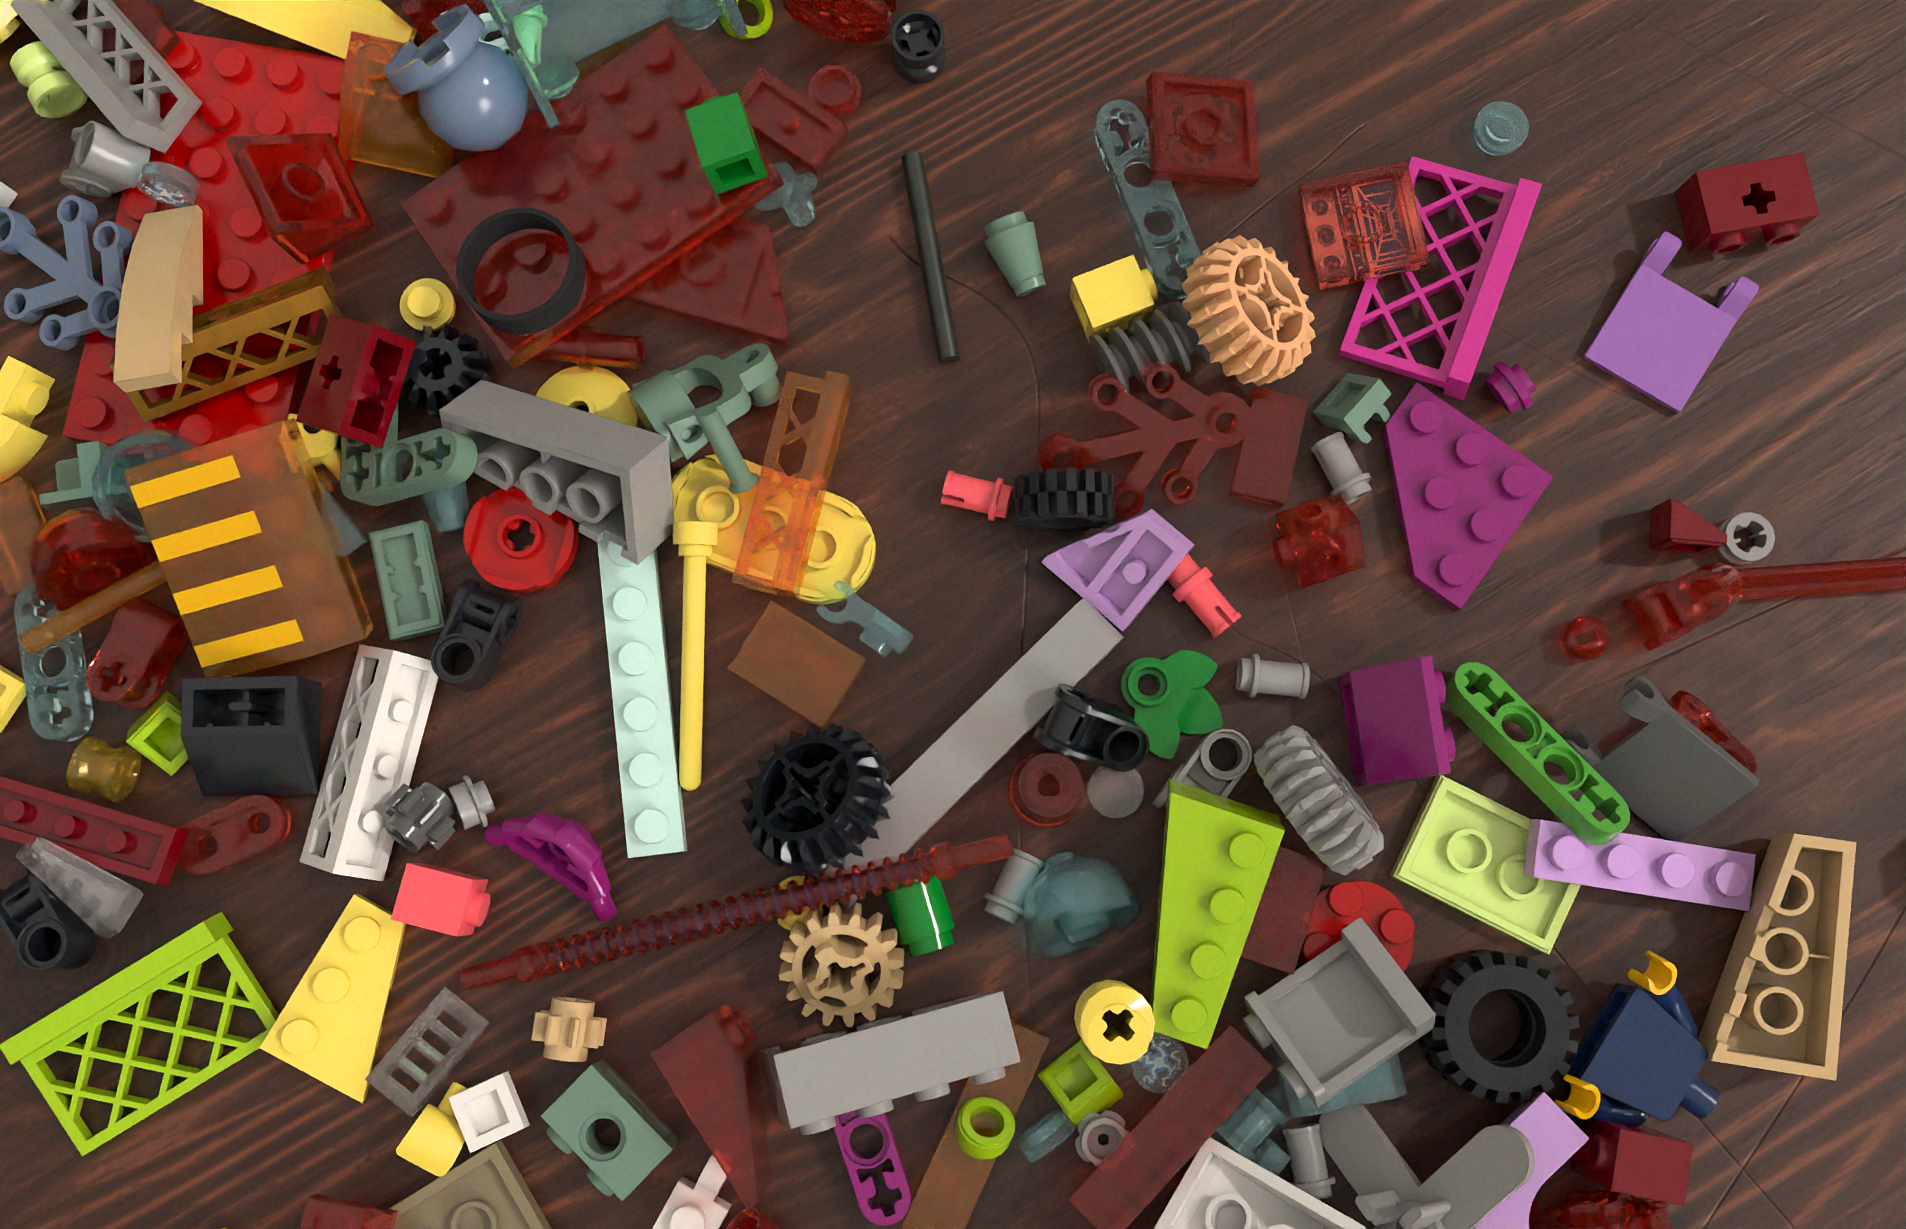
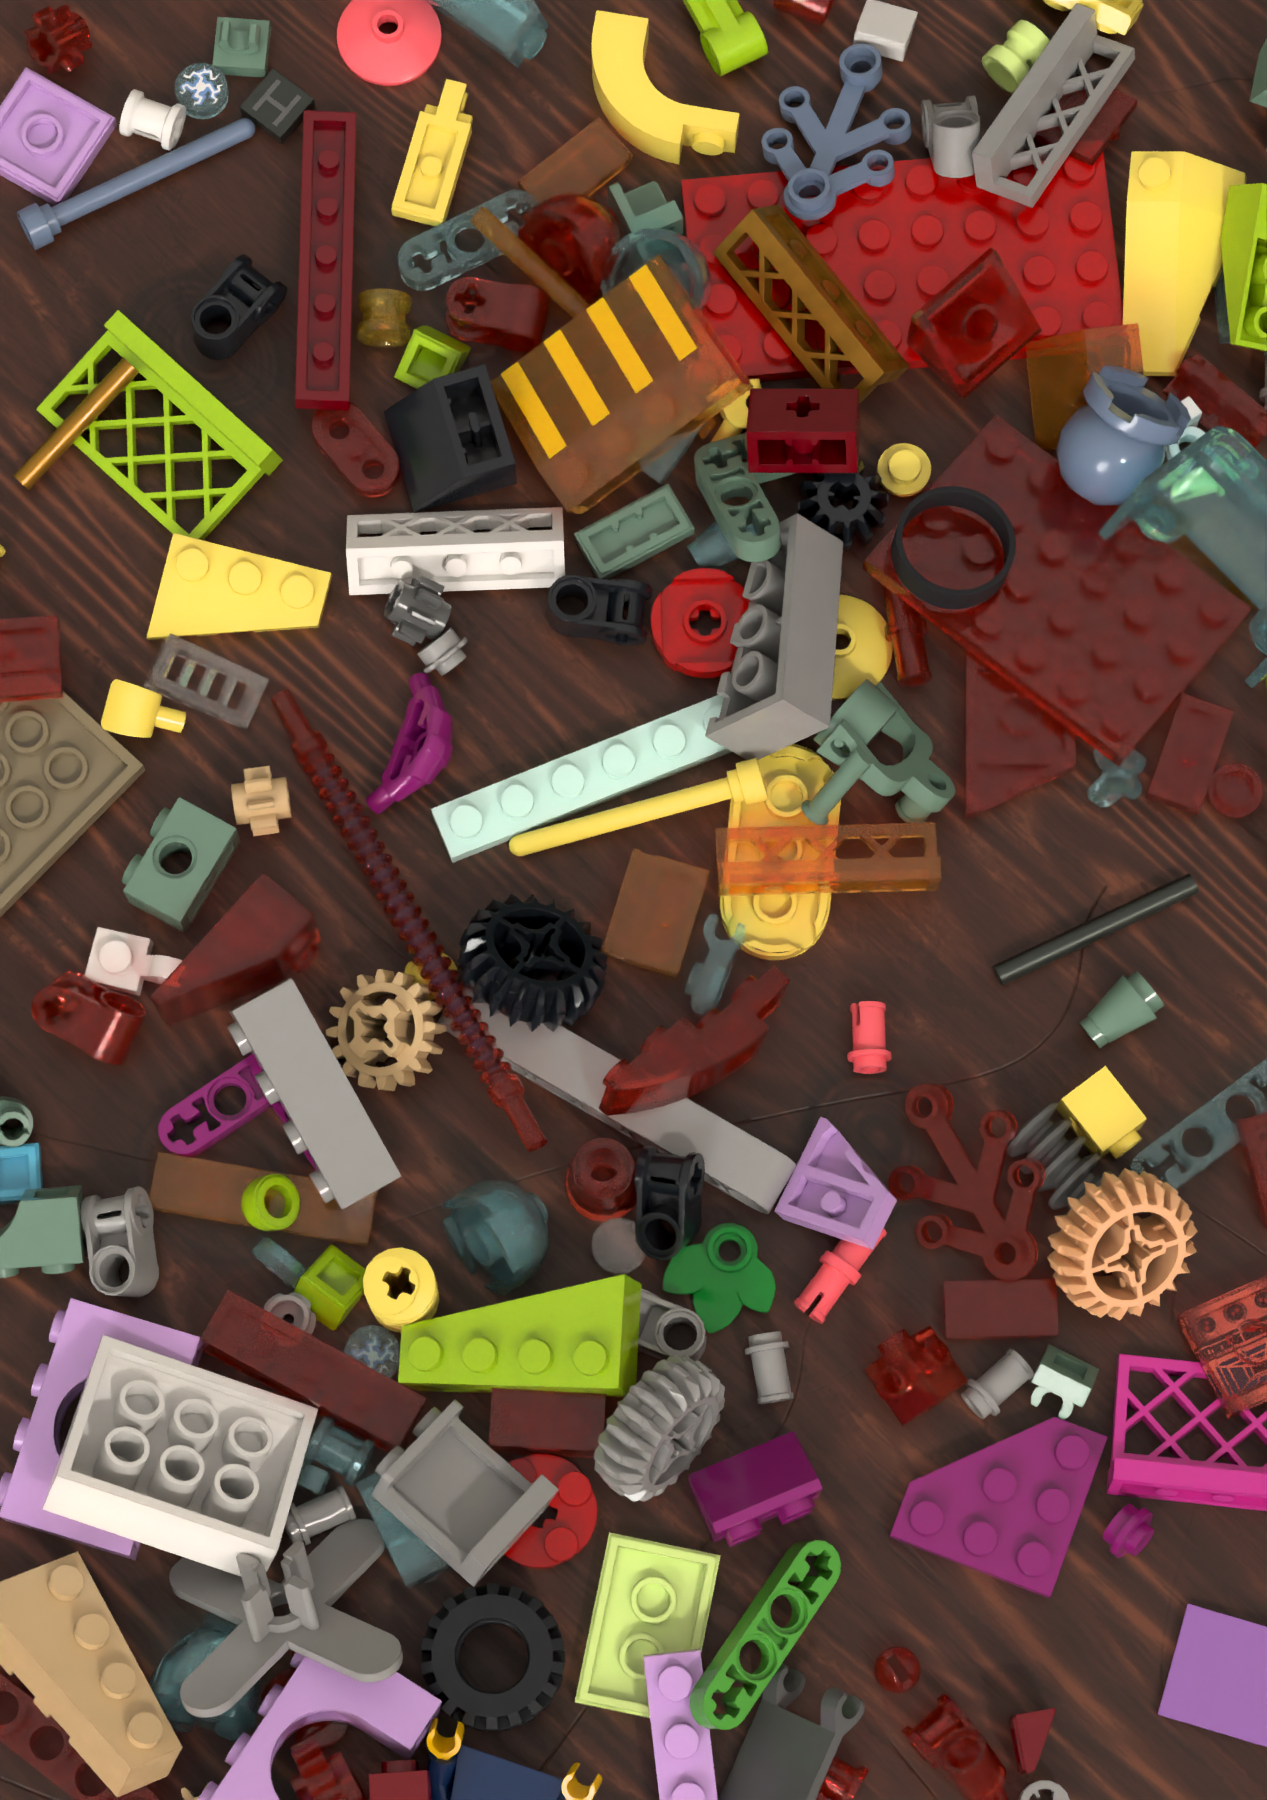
camera: 70 degrees right, 5 degrees down
clear slope [15,837,144,939] -> none
tan slope [114,205,203,392] -> none
clear light blue tile [136,162,199,208] -> none
coral brick [391,863,490,937] -> none
white tile [448,1071,530,1153] -> none
green brick [684,92,768,195] -> none
green brick [885,870,955,957] -> none
light grey pin [984,848,1044,925] -> none
black tyre [1013,468,1115,532] -> none
none -> pearl gold bar [13,358,139,490]
none -> clear red slope [599,966,790,1116]

